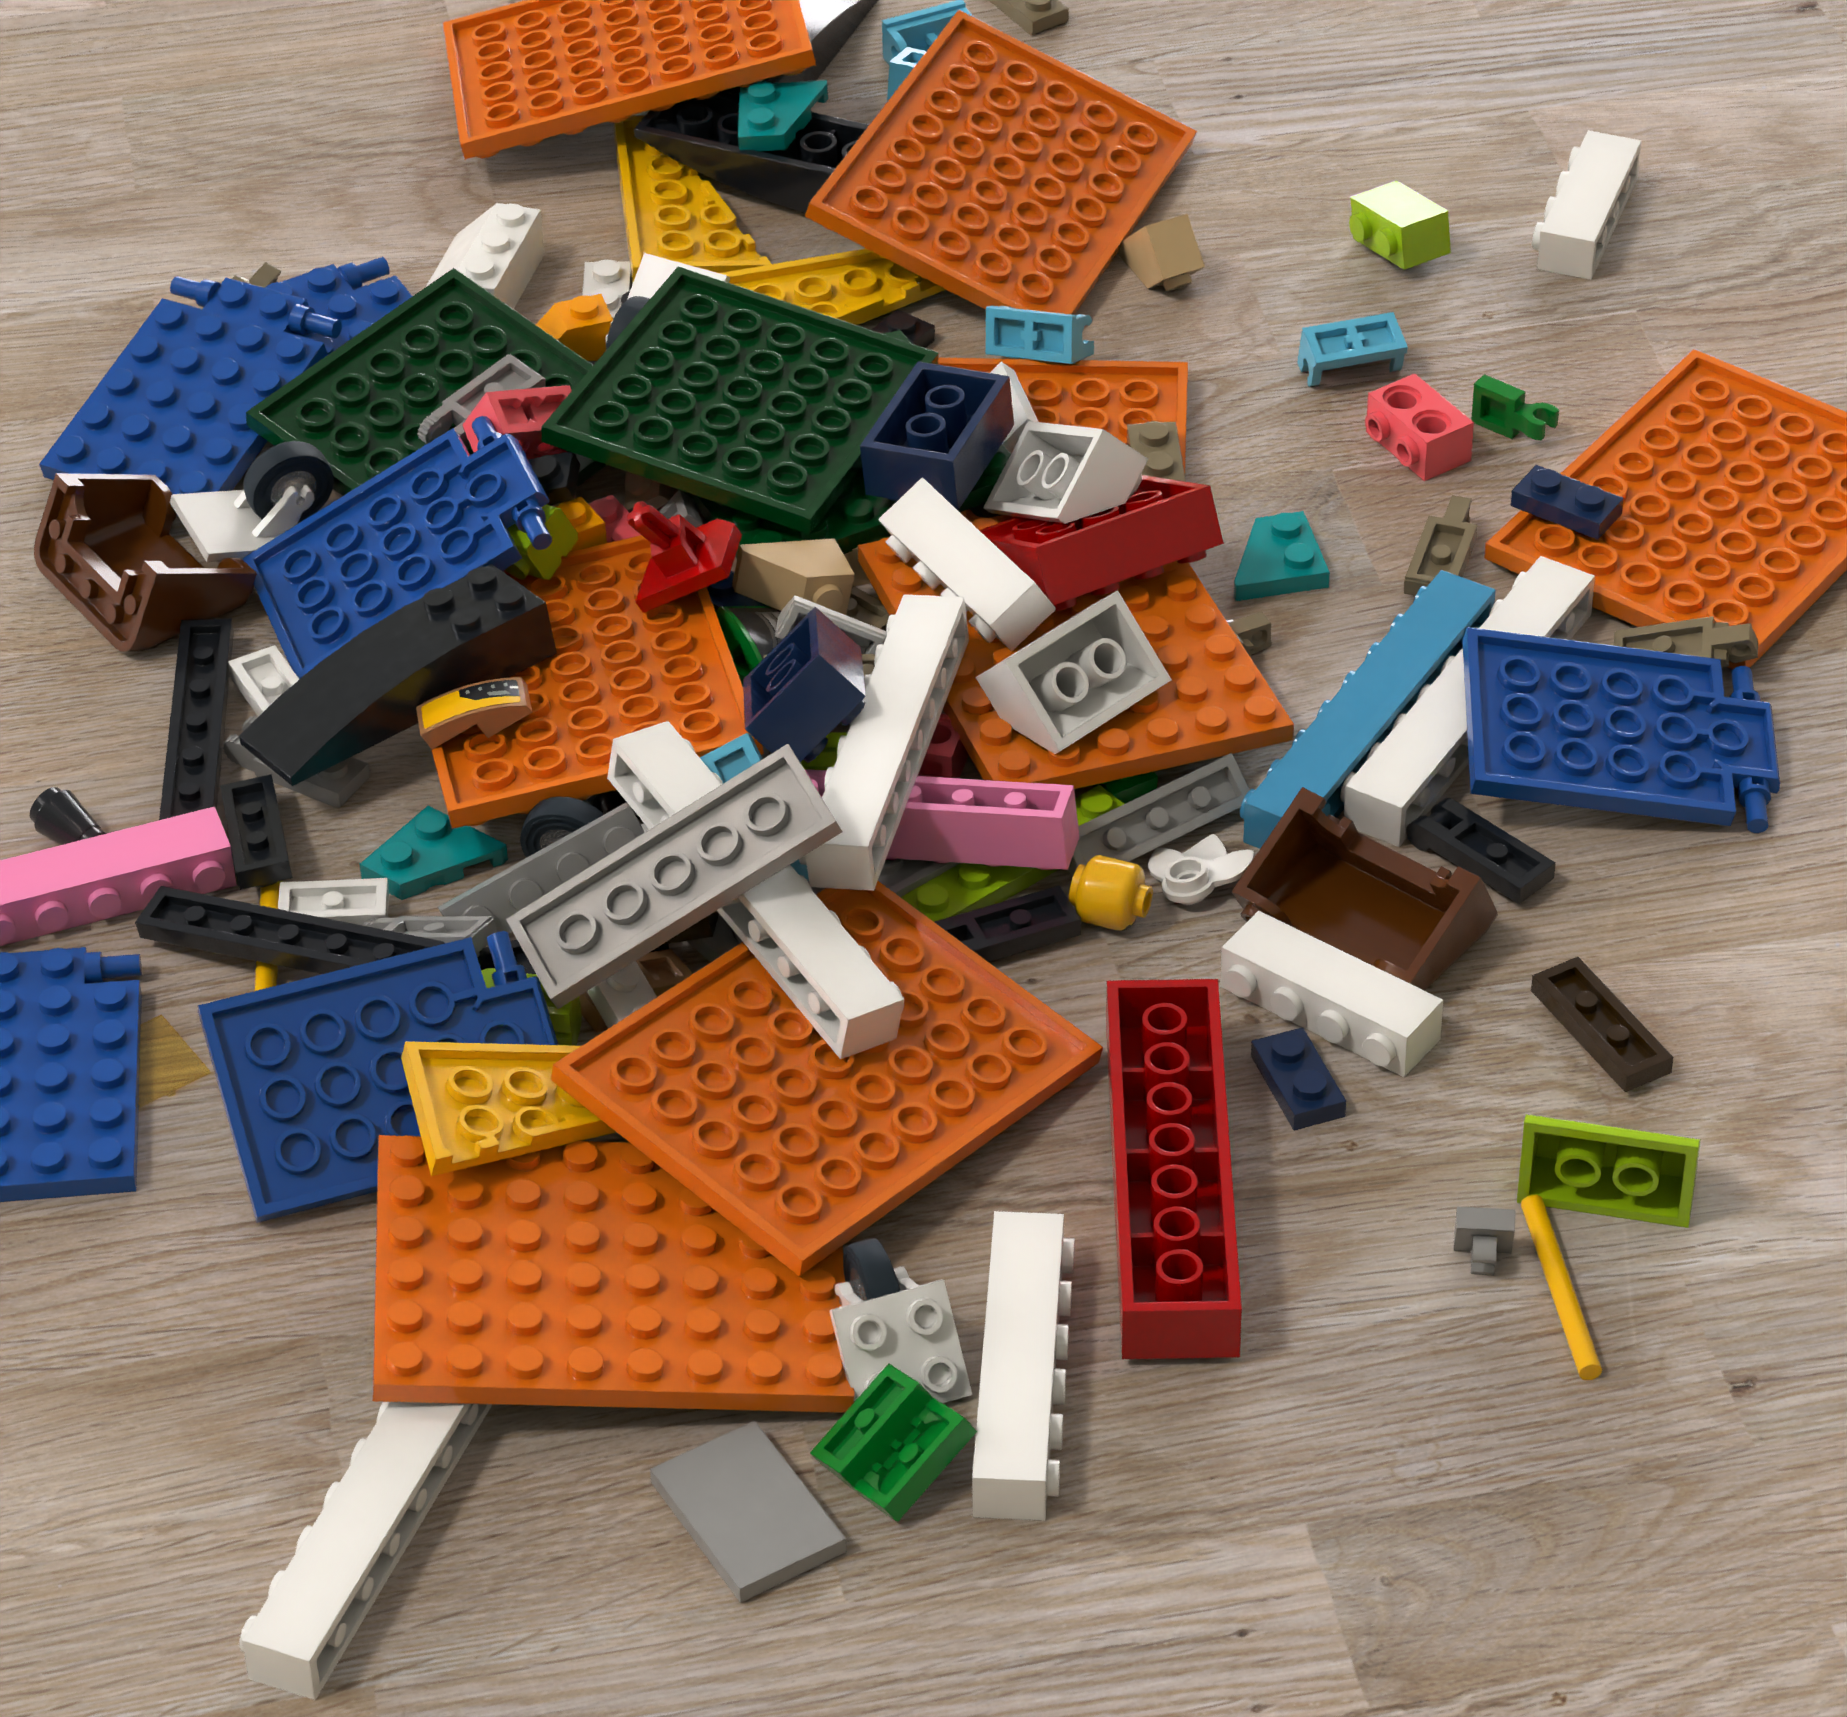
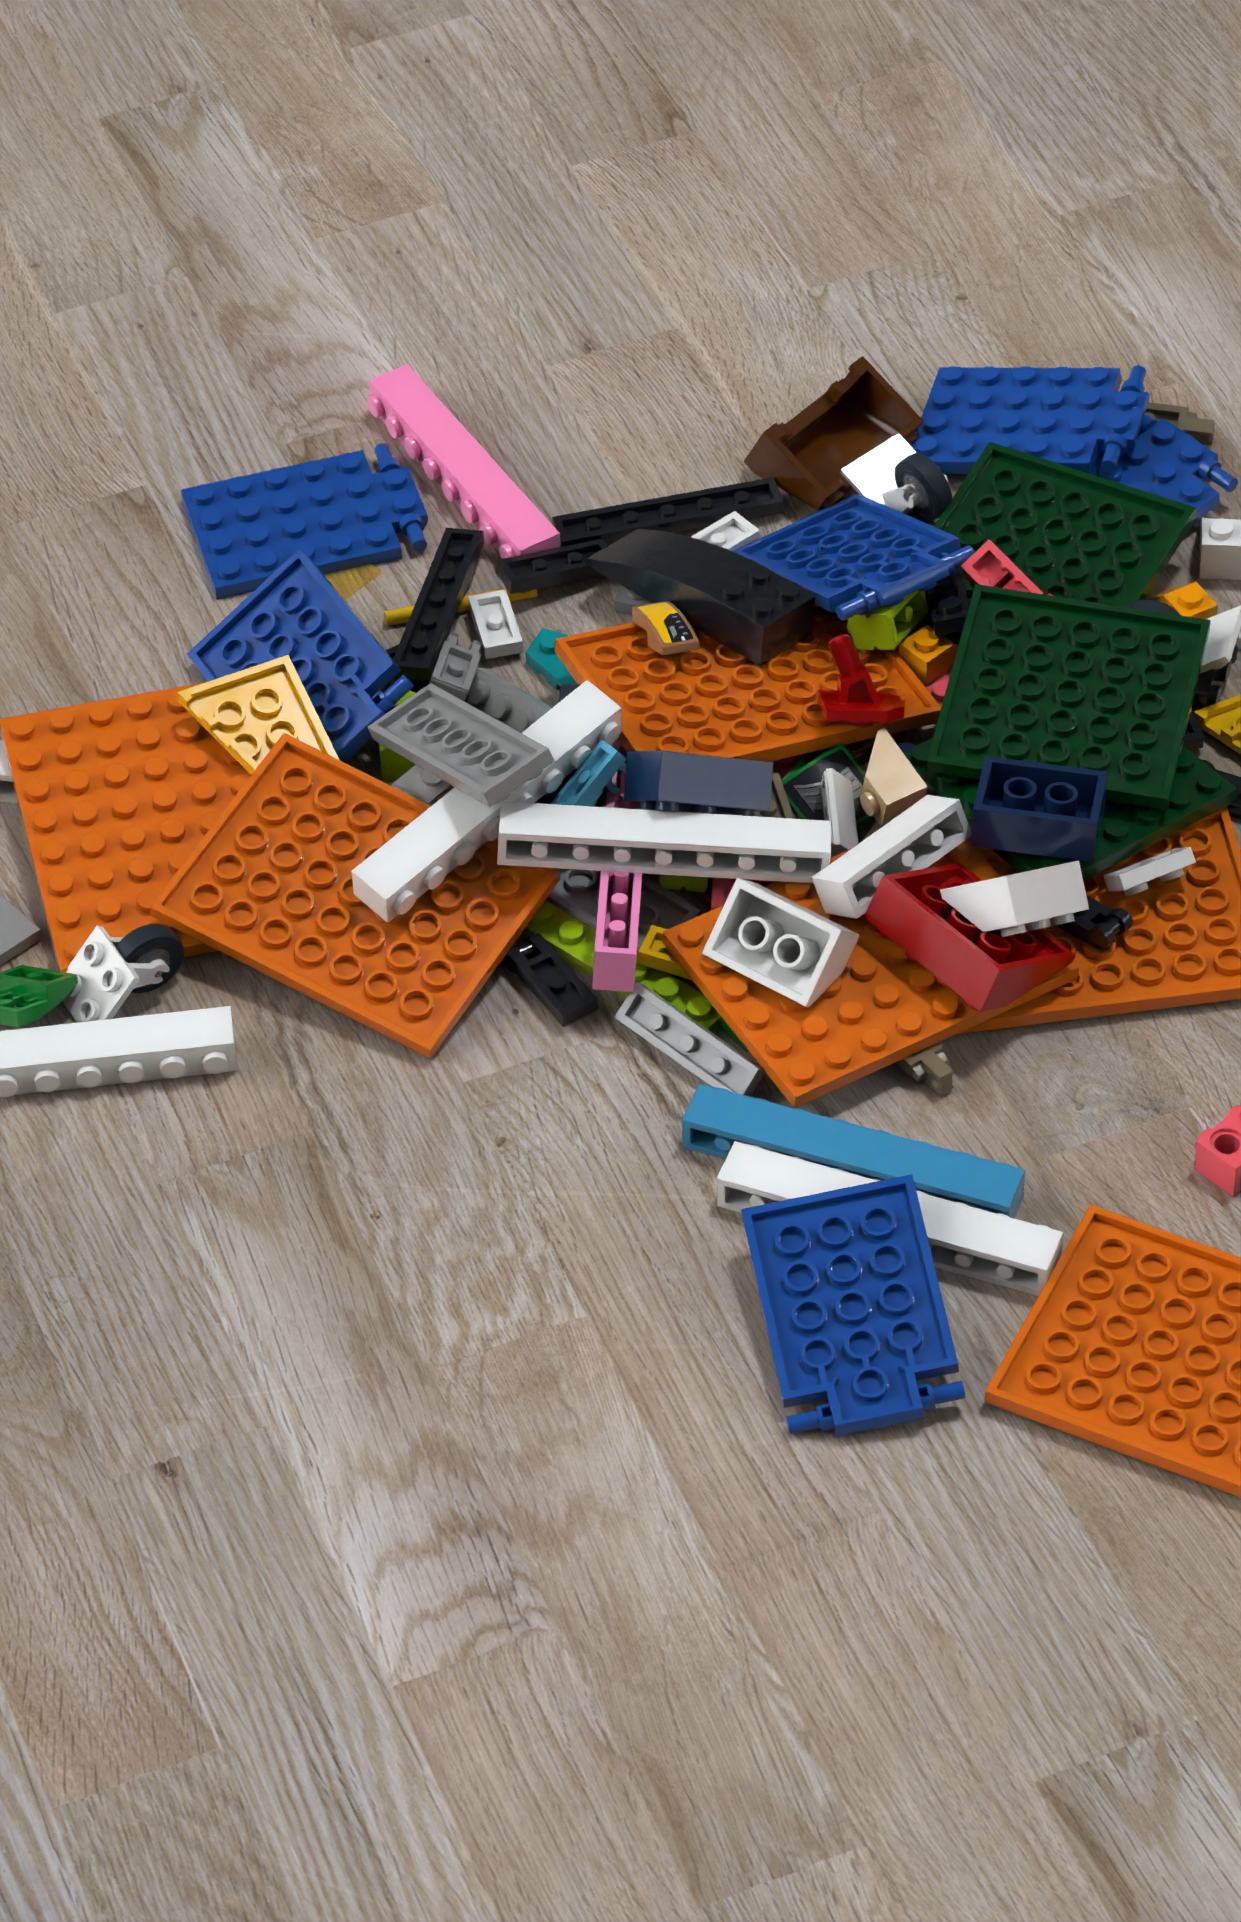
camera: 80 degrees right, 5 degrees up
black cone [30,787,106,845] -> none
light grey hinge [417,354,545,450] -> none
yellow head [1069,855,1153,931] -> none
red brick [1106,979,1242,1359] -> none
dark tan hinge [1127,421,1186,482] -> none
white plate [1148,834,1254,905] -> none
white brick [1220,911,1443,1077] -> none
reddish brown windscreen [1232,787,1498,991] -> none
teal wing [1234,511,1330,601] -> none
dark blue plate [1251,1027,1346,1131] -> none
dark tan hinge [1404,495,1477,596] -> none
black plate [1406,798,1556,904] -> none
light grey tile [1454,1207,1515,1275] -> none
dark blue plate [1510,465,1624,540] -> none
lime slope [1517,1114,1701,1228] -> none
yellow bar [1521,1195,1602,1380] -> none
dark brown plate [1531,957,1673,1093] -> none
dark tan hinge [1614,616,1758,668] -> none

